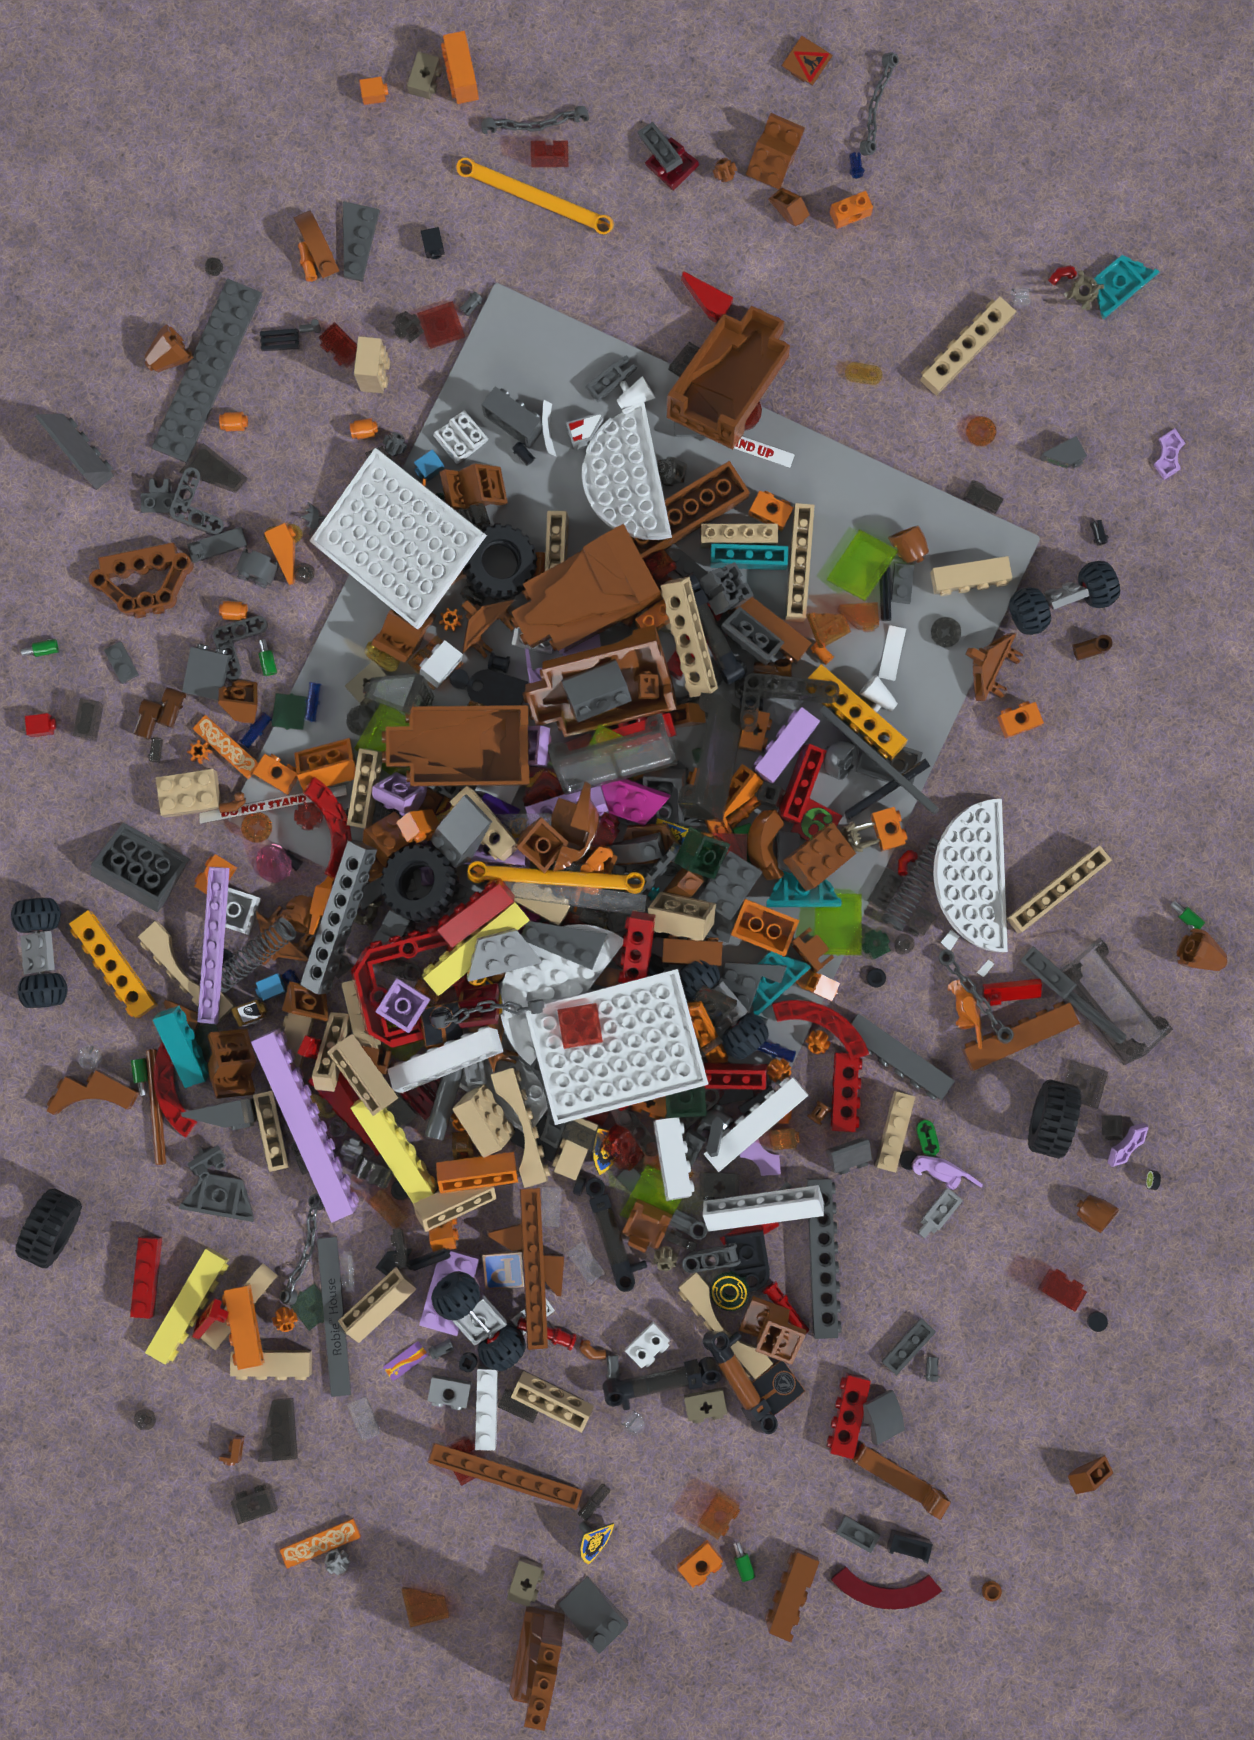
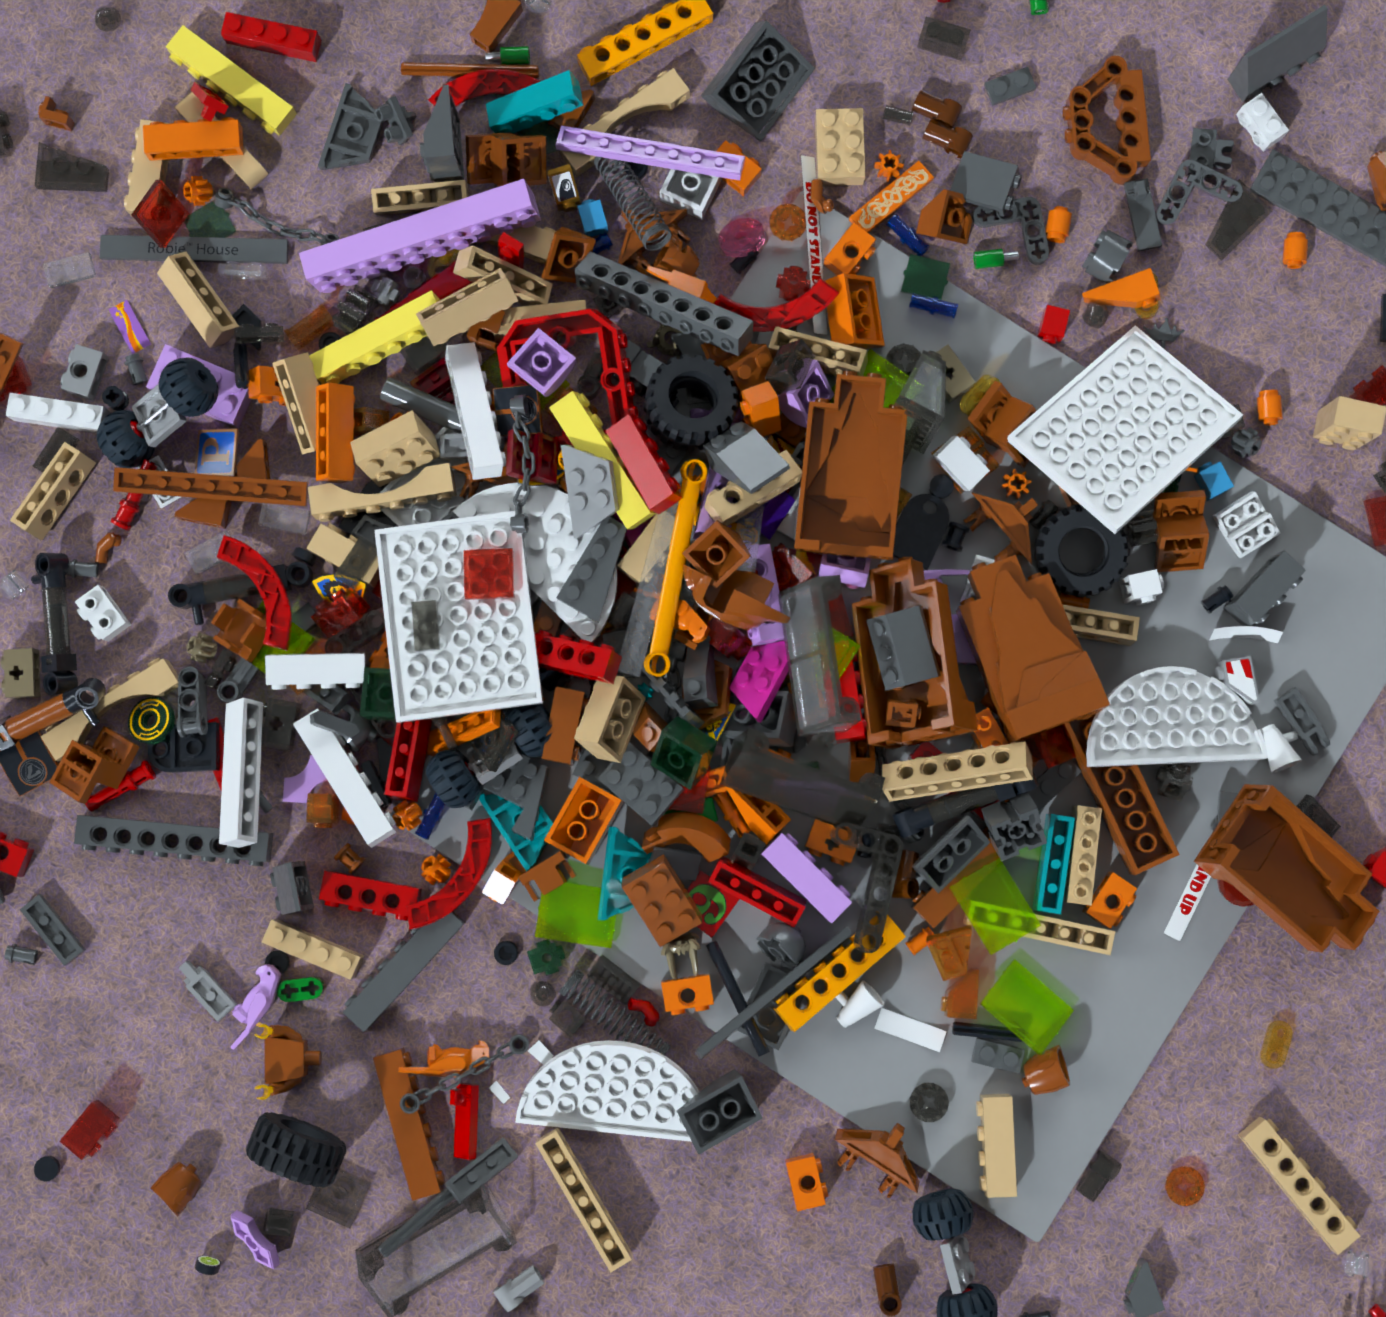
camera: 100 degrees right, 0 degrees up
none -> clear red plate [131,180,189,248]
none -> red tile [217,535,292,651]
none -> dark orange torso [254,1022,322,1100]
none -> clear smoke plate [411,600,441,652]
none -> light grey piece [493,1265,545,1312]
none -> dark grey slope [676,1069,763,1154]
none -> clear smoke brick [765,339,815,395]
none -> clear neon green piece [949,858,1041,955]
none -> red brick [1037,305,1070,344]
none -> white brick [1119,569,1164,606]
none -> white brick [1236,93,1289,152]

